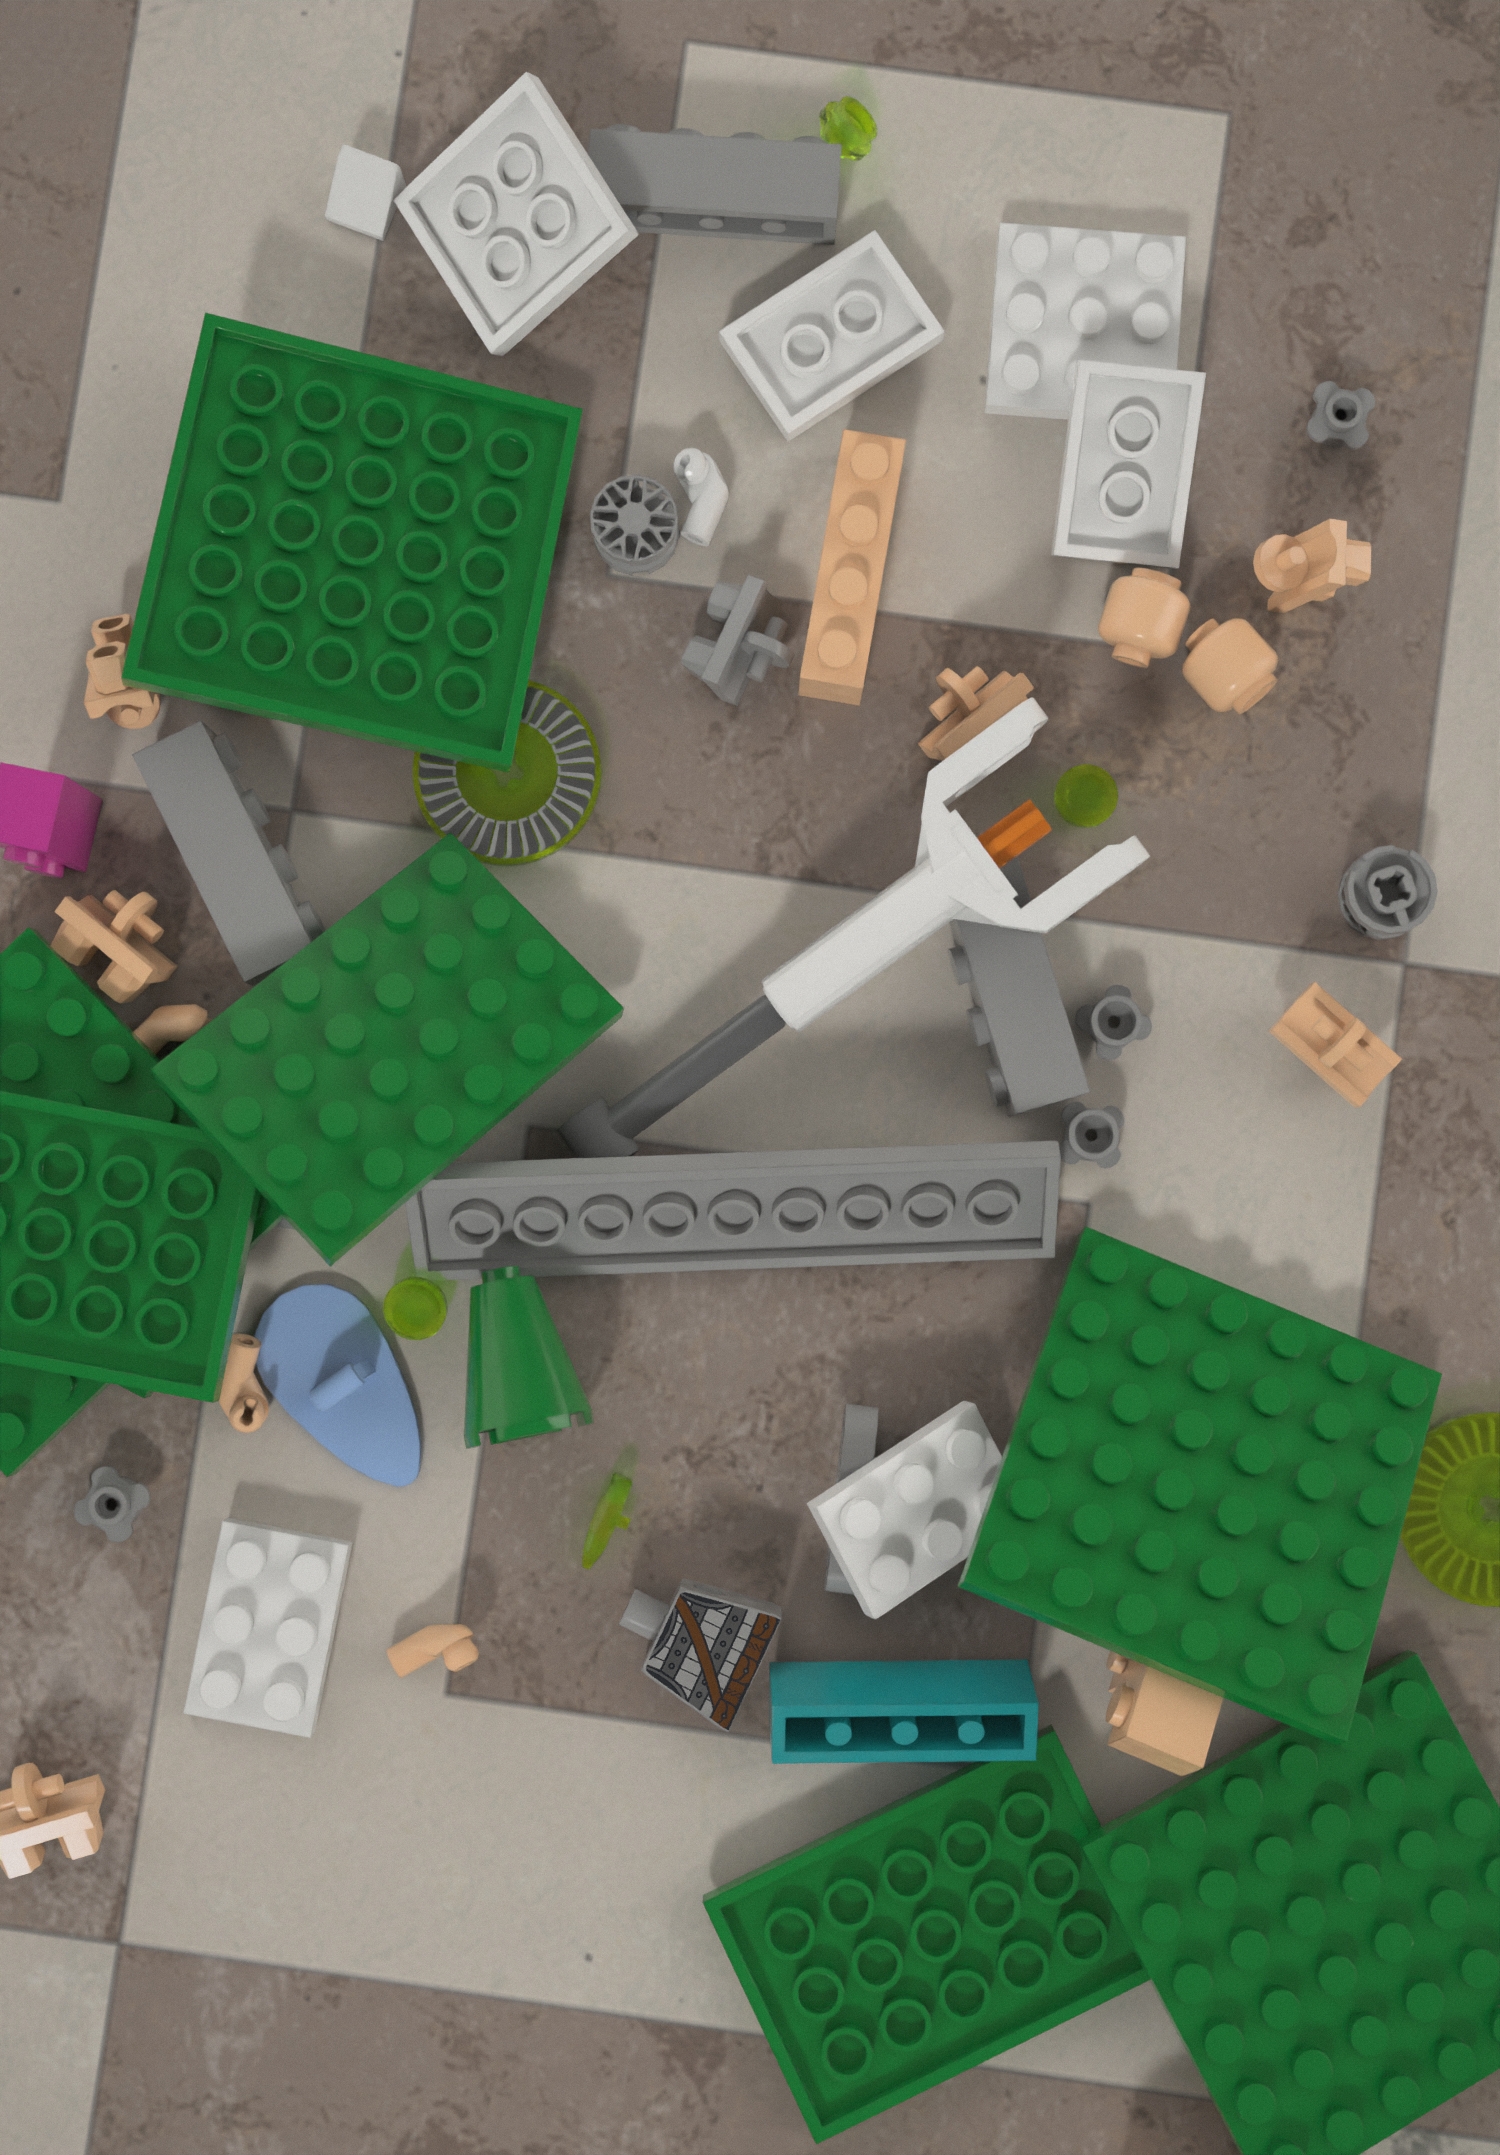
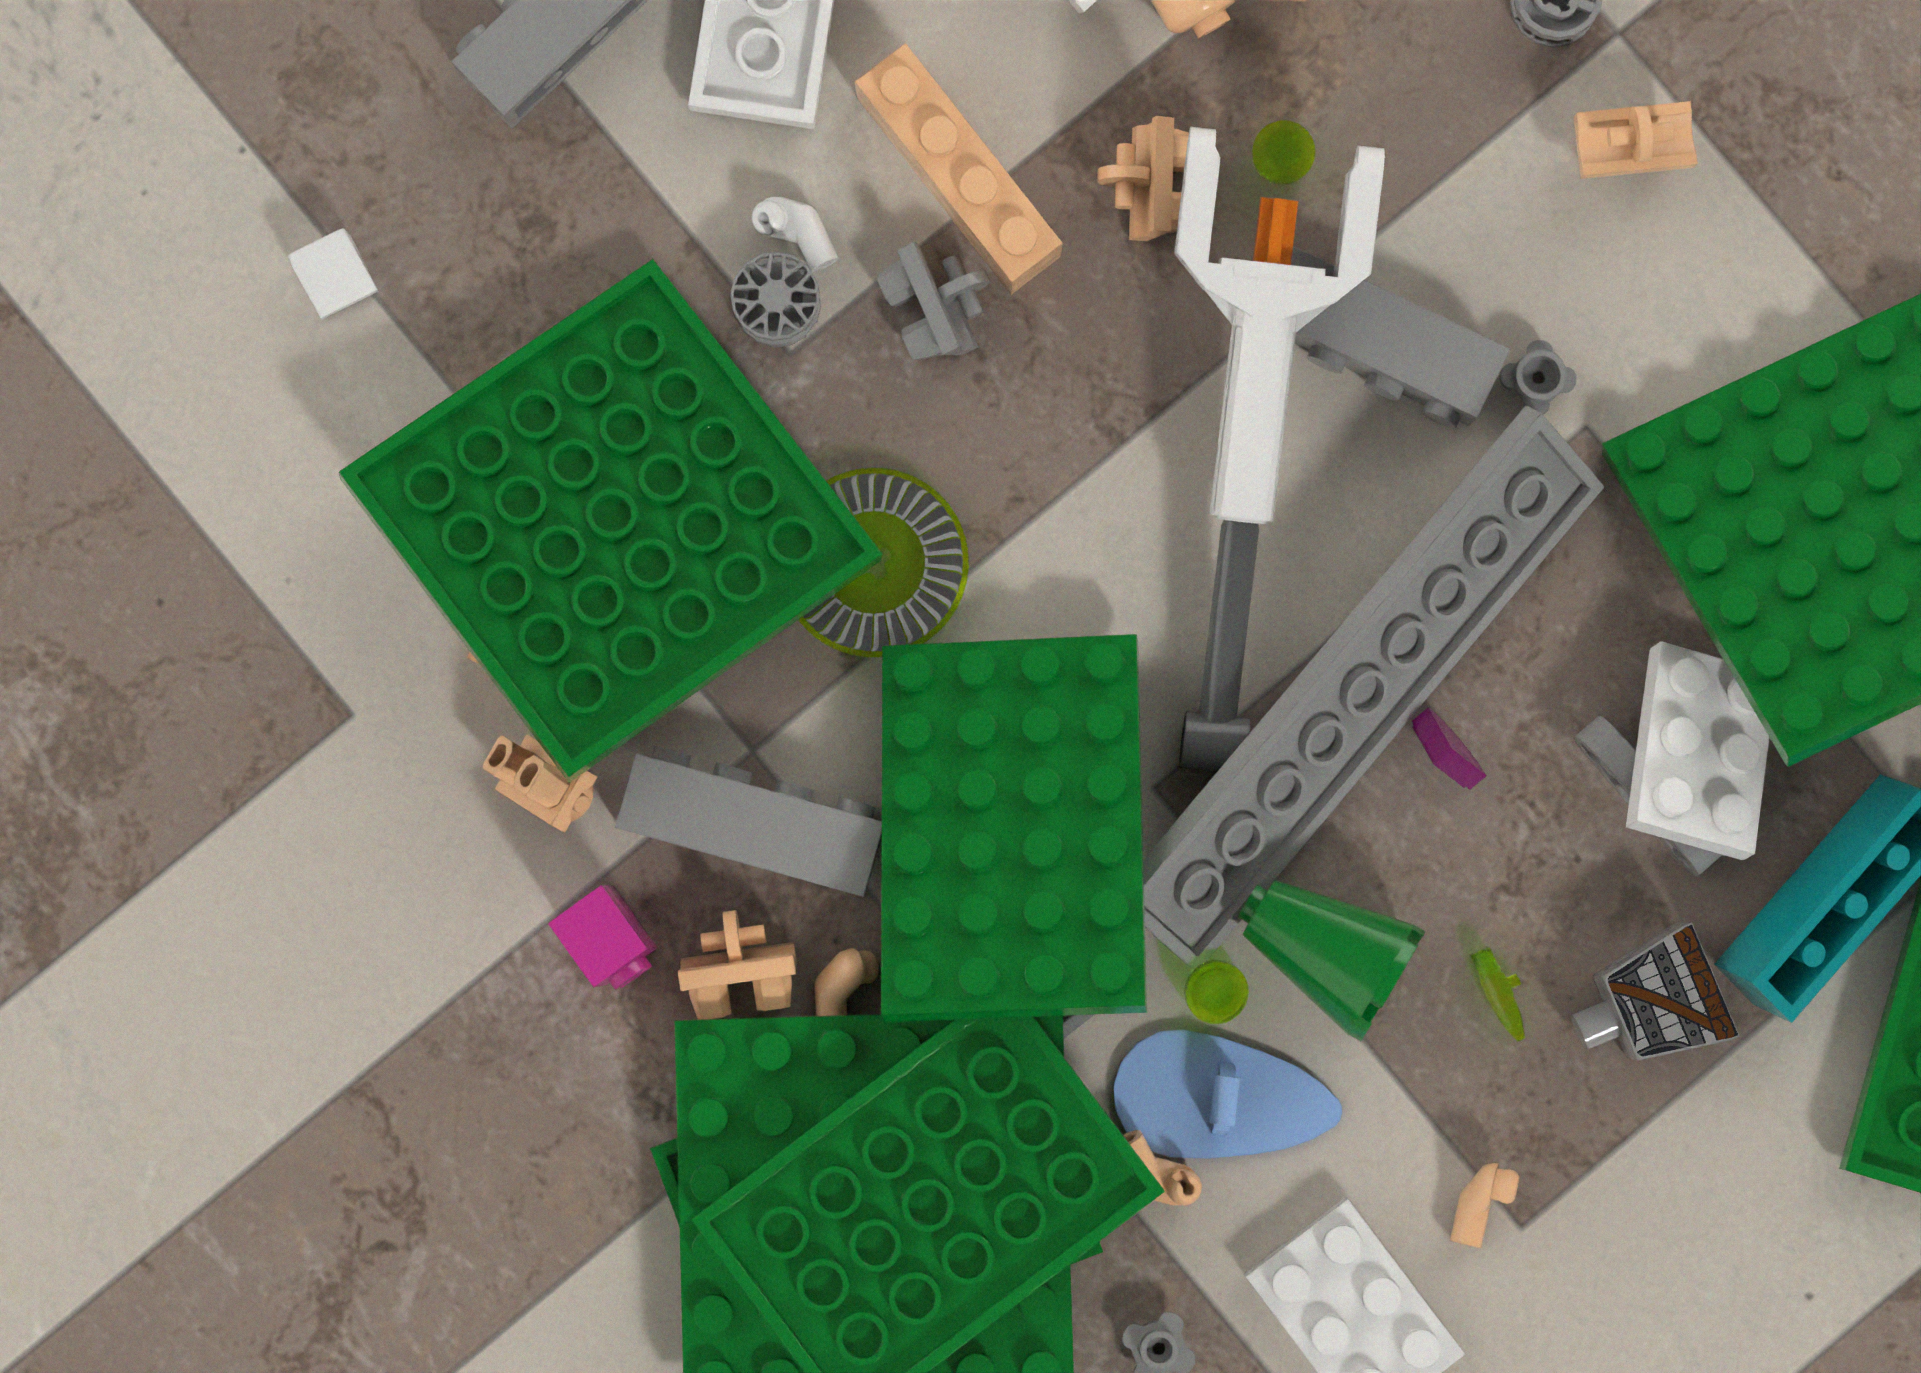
camera: 50 degrees left, 0 degrees up
white plate [393,72,639,356] -> none
light grey plate [1075,985,1152,1060] -> none
none -> magenta tile [1411,707,1487,790]

